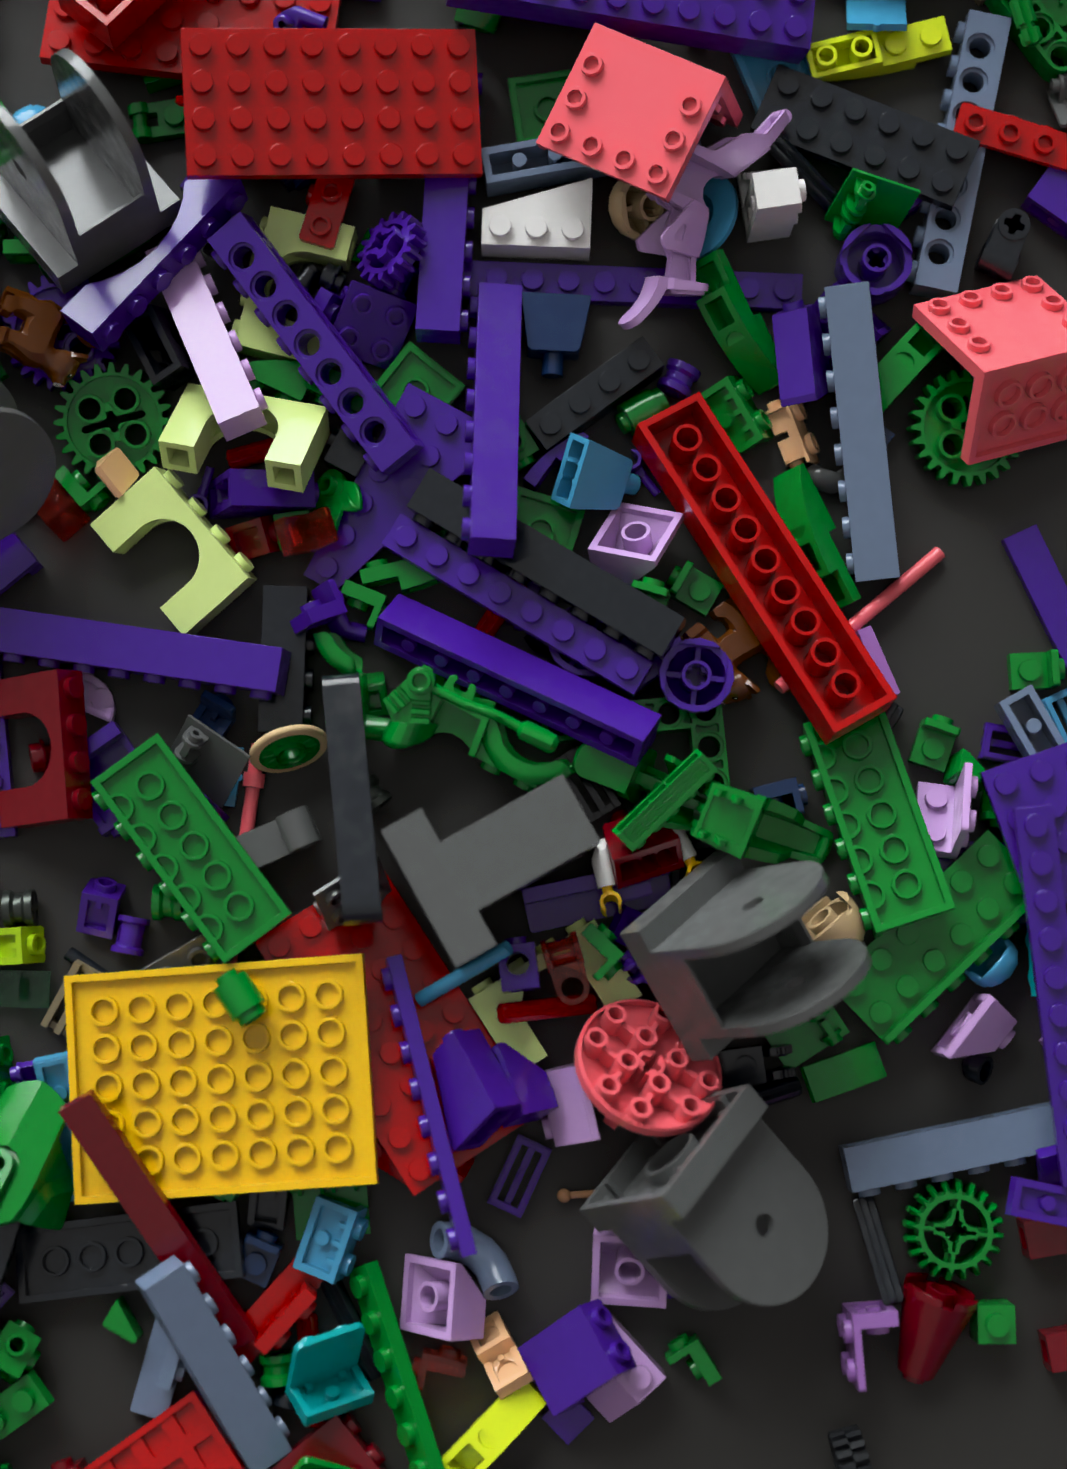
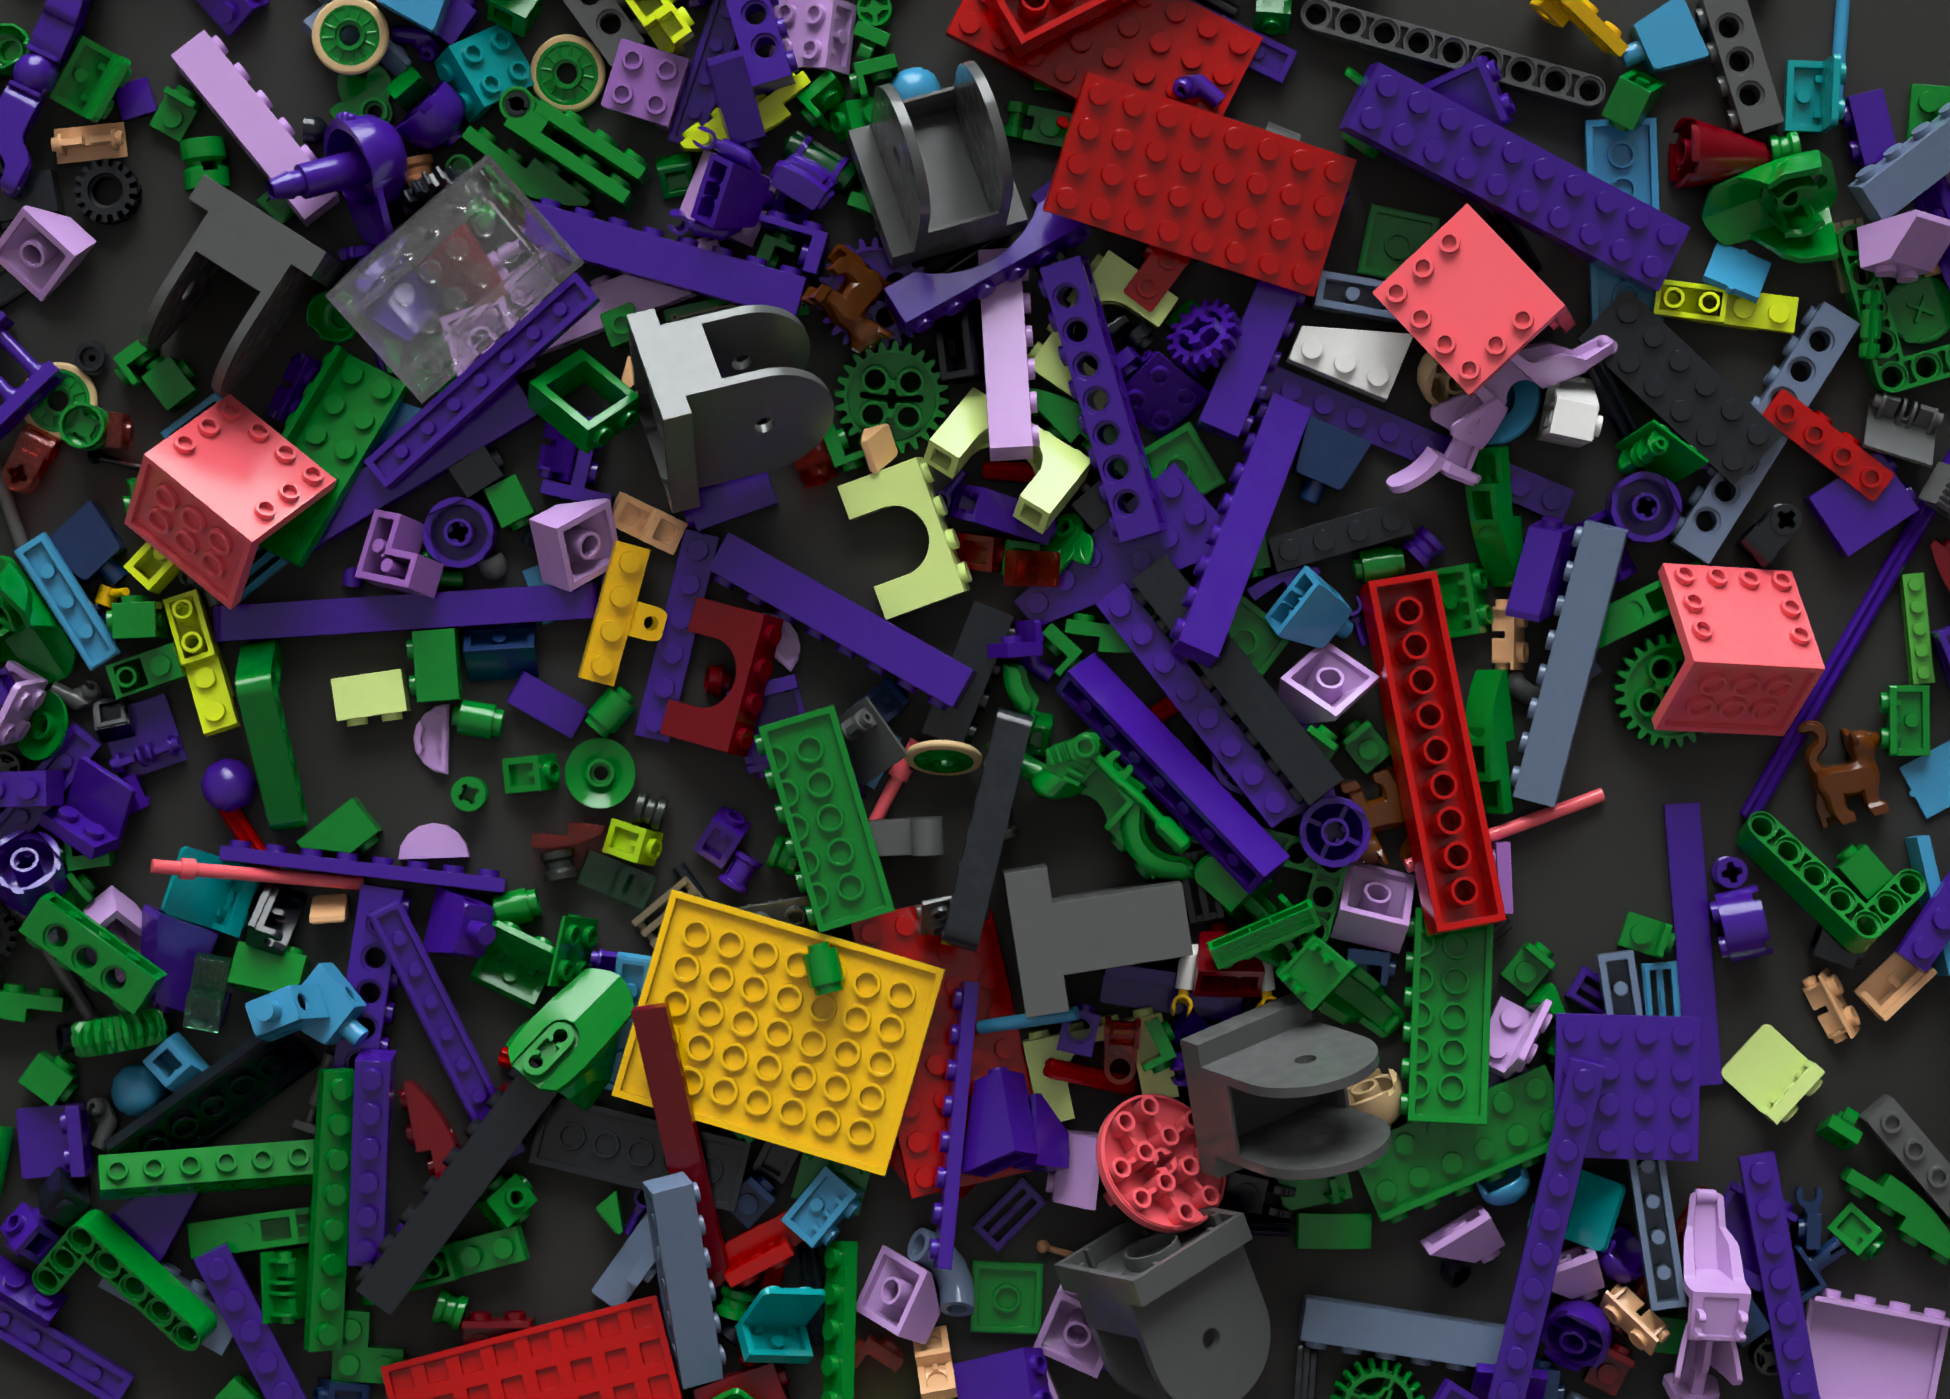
camera: 25 degrees right, 5 degrees up
none -> dark purple hand [623,1189,646,1236]
none -> green tile [970,1260,1044,1335]
none -> lavender slope [1330,863,1416,954]

